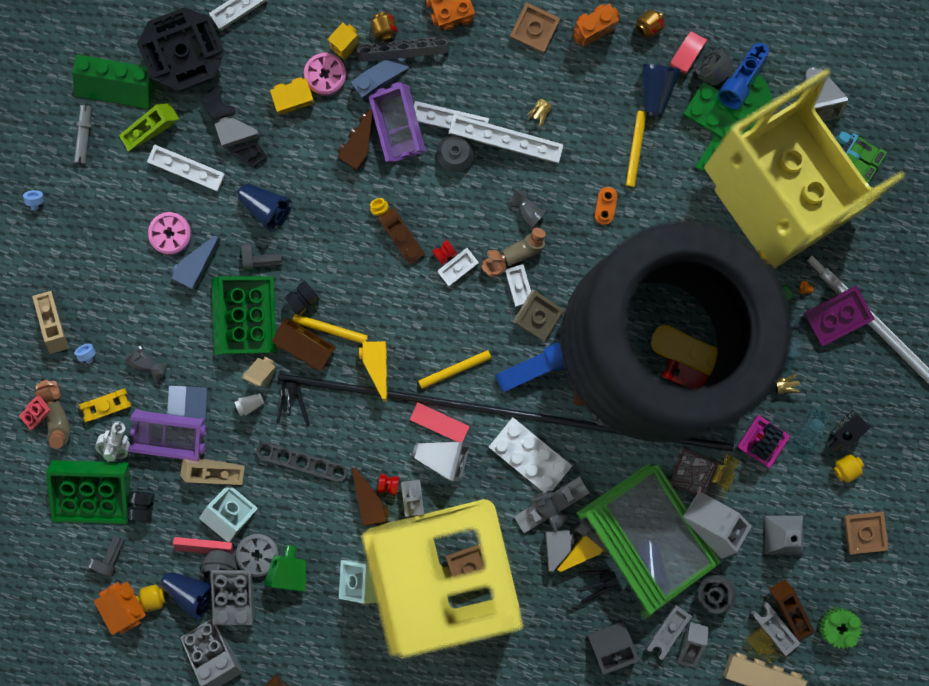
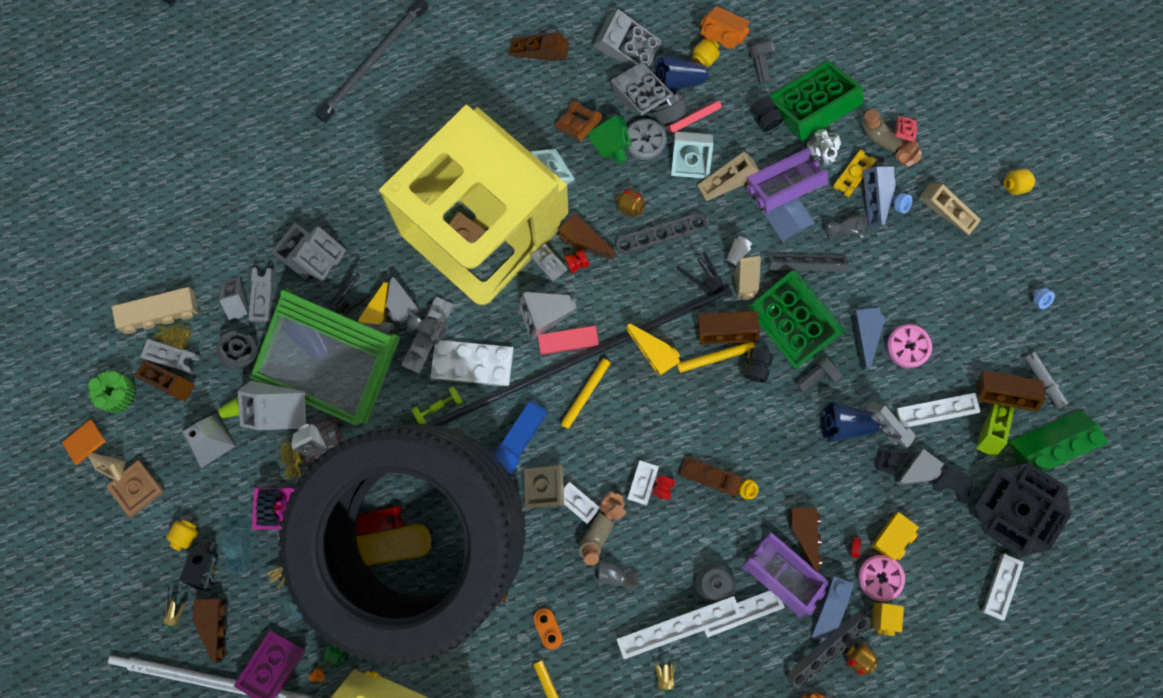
camera: 150 degrees right, 10 degrees down
none -> orange piece [62,419,106,465]
none -> tan slope [88,453,126,481]
none -> pearl gold piece [162,598,187,630]
none -> reddish brown slope [193,599,228,663]
none -> lime cone [218,396,239,419]
none -> light grey slope [291,226,346,281]
none -> white slope [291,424,326,457]
none -> lime wheel [411,386,463,424]
none -> dark orange plate [554,101,602,142]
none -> pearl gold head [616,189,646,218]
none -> dark grey plate [768,254,849,273]
none -> red tile [850,537,861,558]
none -> sand blue slope [863,167,896,227]
none -> light grey plate [866,402,915,448]
none -> reddish brown brick [976,370,1046,412]

